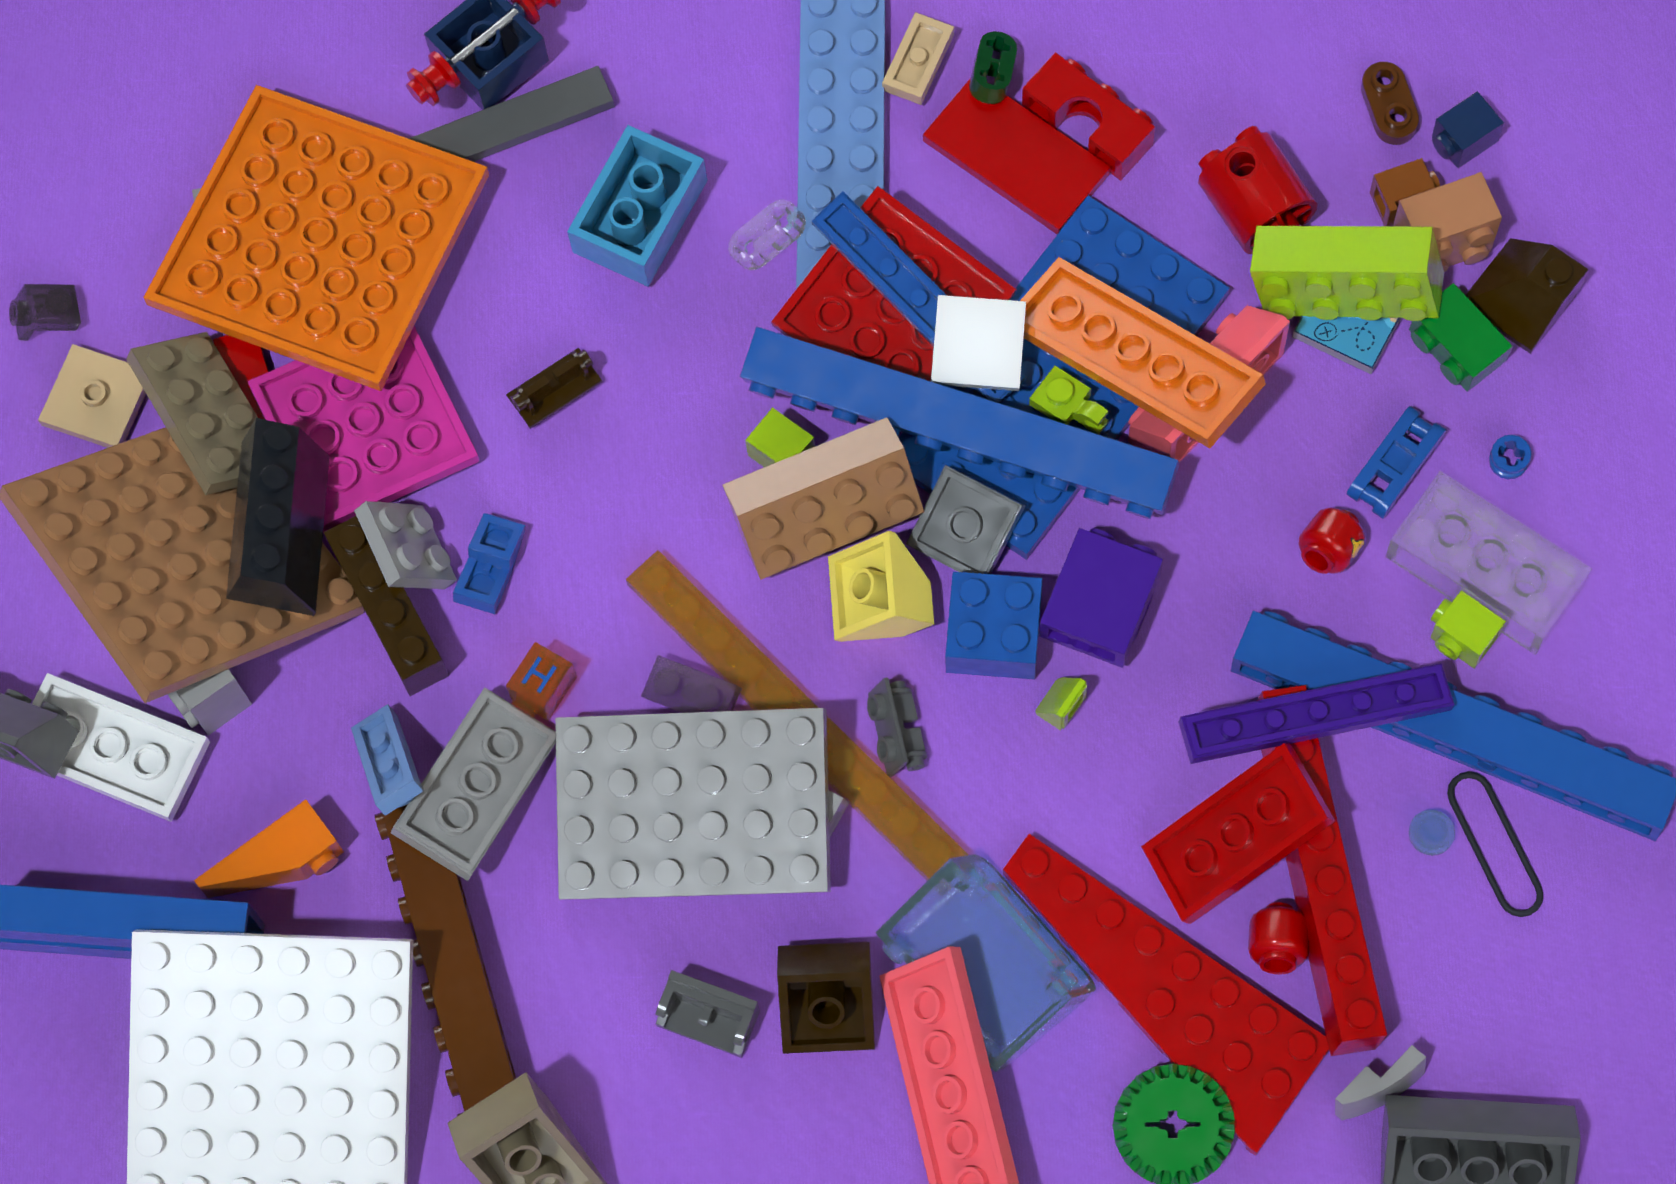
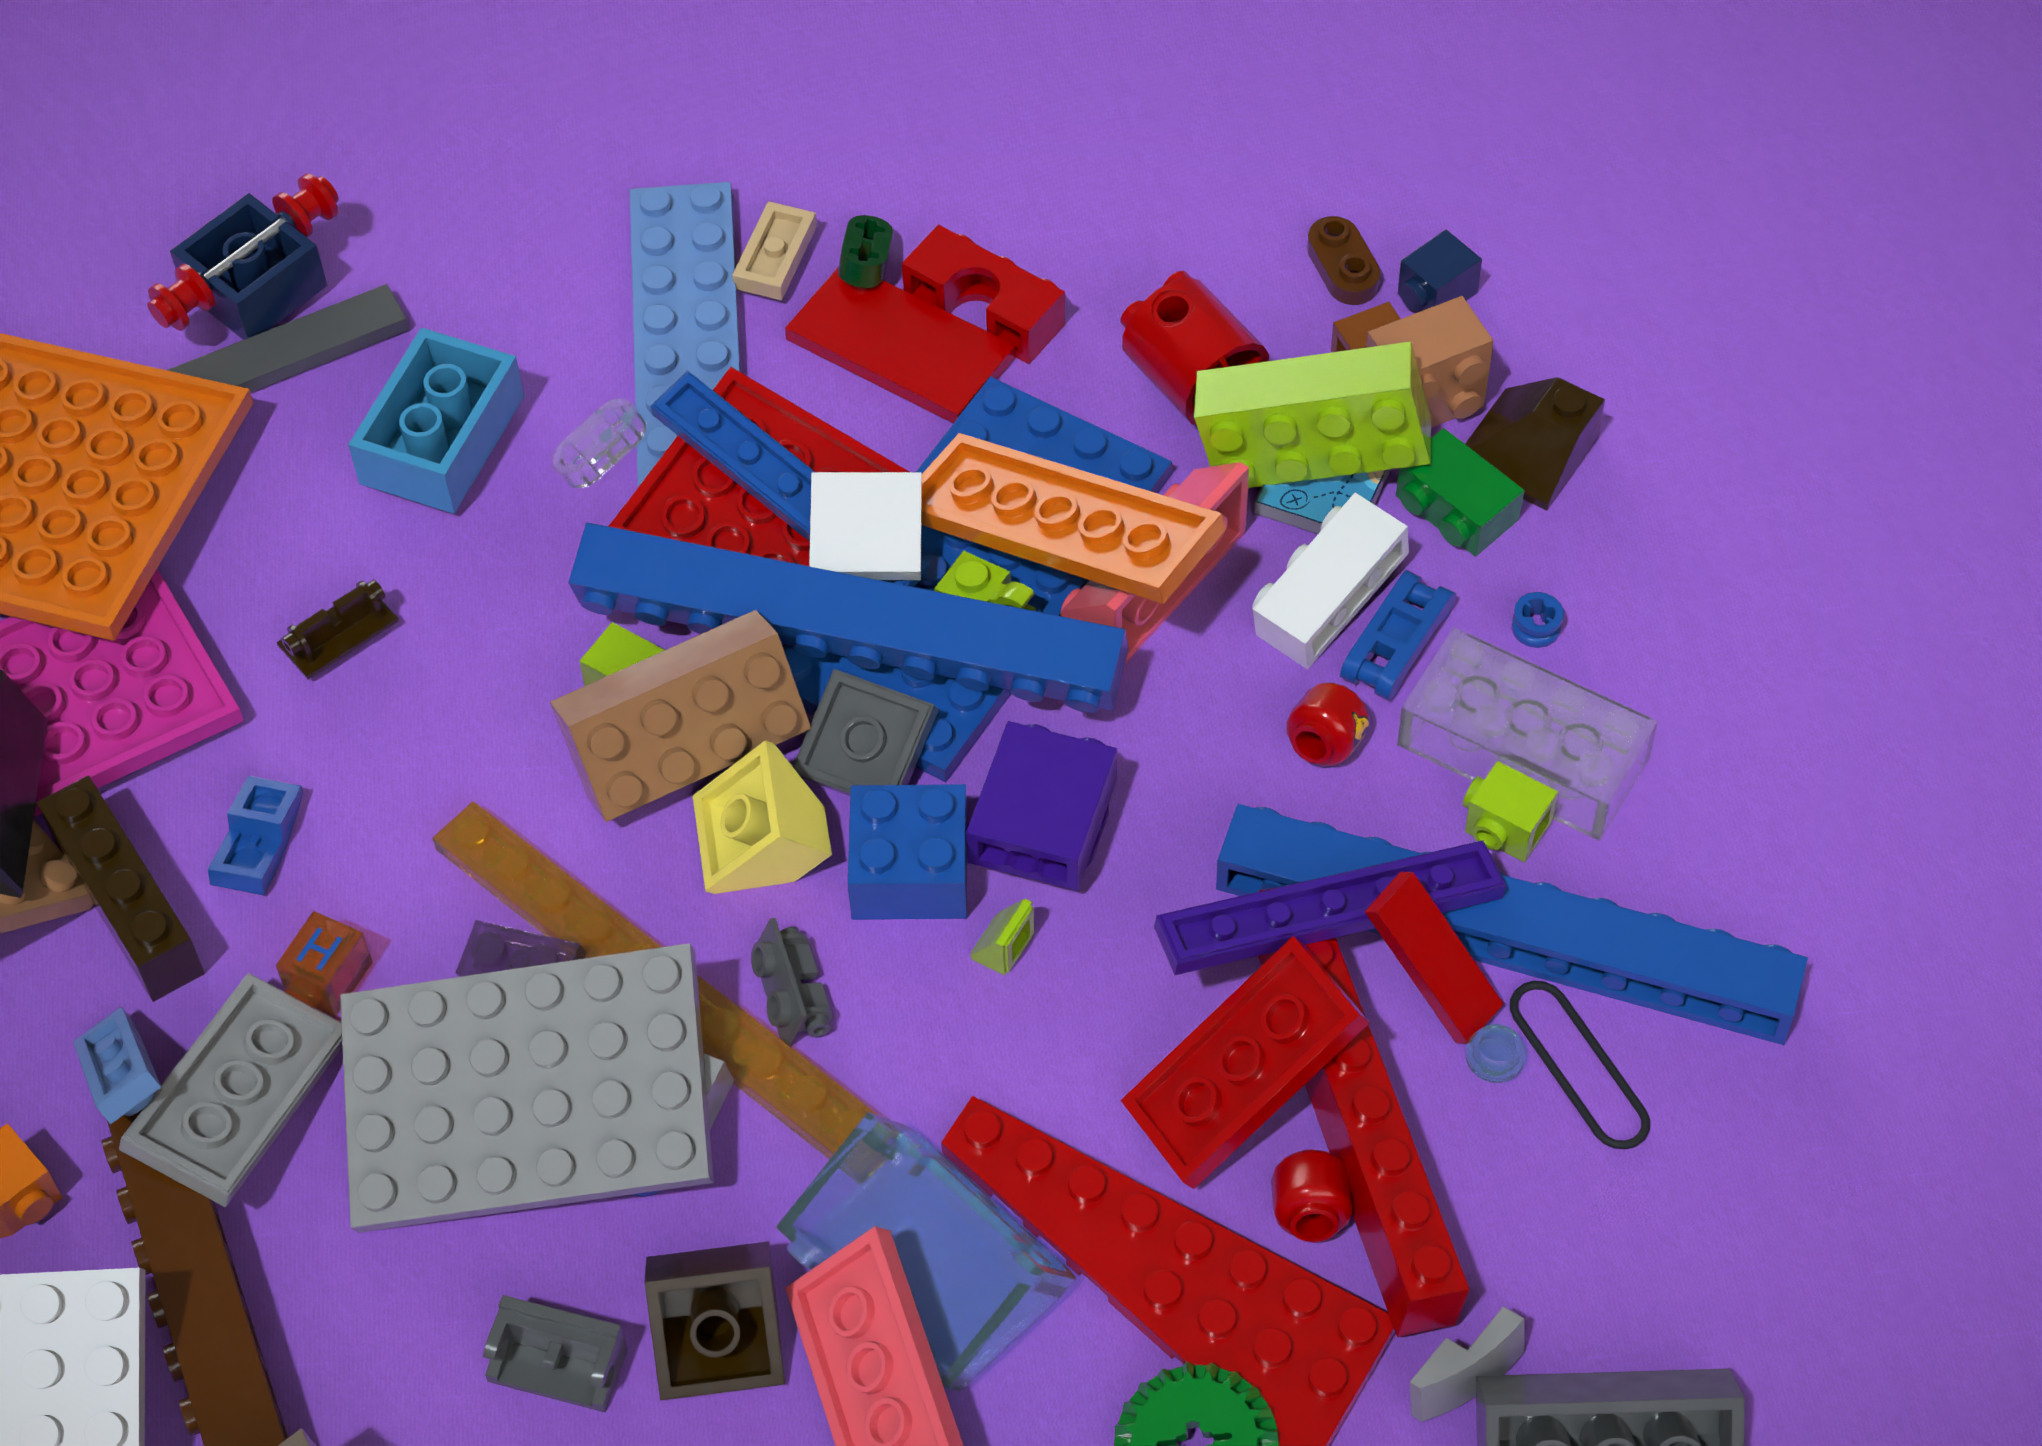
camera: 10 degrees left, 15 degrees down
light grey plate [354,501,457,589] -> none
none -> white brick [1252,493,1409,670]
none -> red tile [1364,871,1503,1044]

